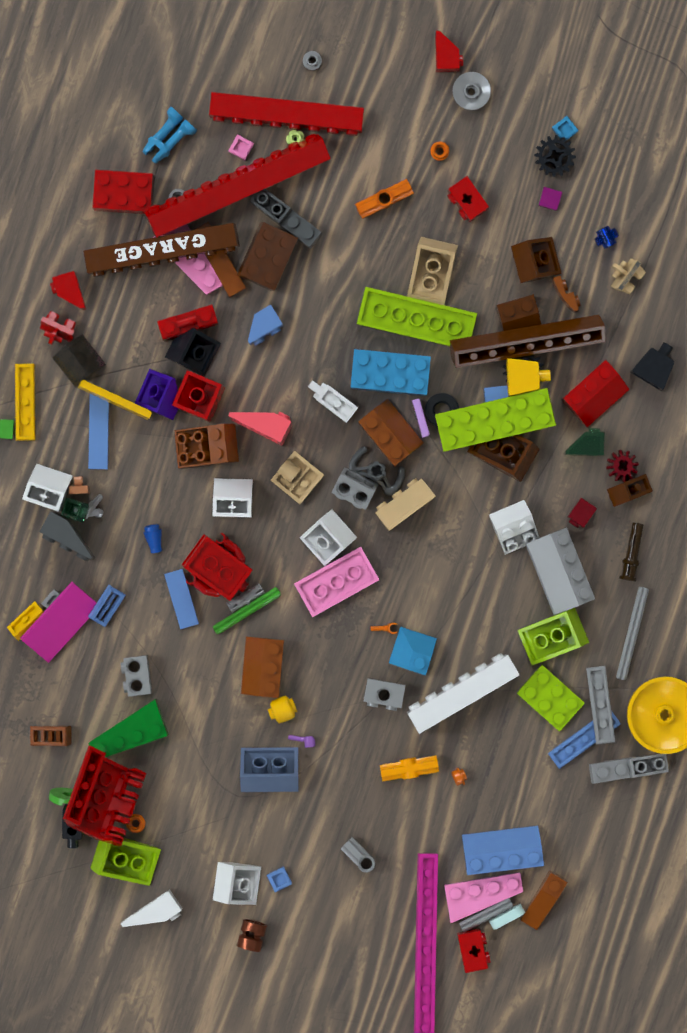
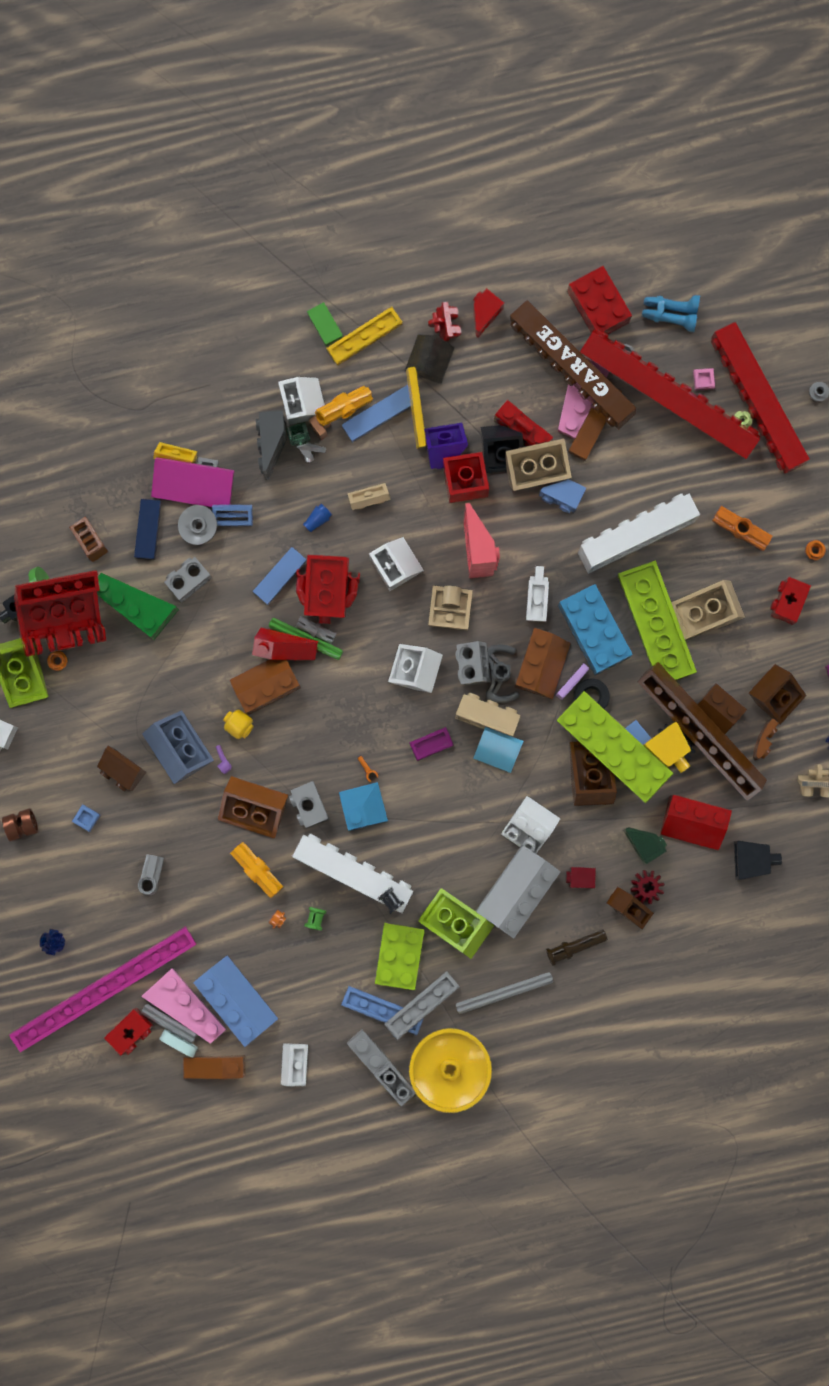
camera: 60 degrees right, 5 degrees down
dark orange slope [174,424,239,468] -> none
white slope [213,862,261,905] -> none
reddish brown brick [237,222,298,291] -> none
dark grey slope [250,189,323,249] -> none
bright pink plate [294,547,379,617] -> none
none -> clear blue gear [39,929,65,956]
none -> reddish brown slope [97,746,146,792]
none -> dark blue tile [134,499,161,560]
none -> light grey dish [178,505,217,545]
none -> dark orange slope [218,776,288,839]
none -> red slope [252,627,318,660]
none -> white slope [281,1043,308,1086]
none -> bright green bush [304,907,327,931]
none -> light orange piece [315,386,373,426]
none -> tan plate [347,483,390,510]
none -> black bush [378,887,404,914]
none -> magenta tile [409,727,454,761]
none -> medium azure slope [473,727,523,773]
none -> tan slope [505,438,572,491]
none -> white brick [578,494,700,574]

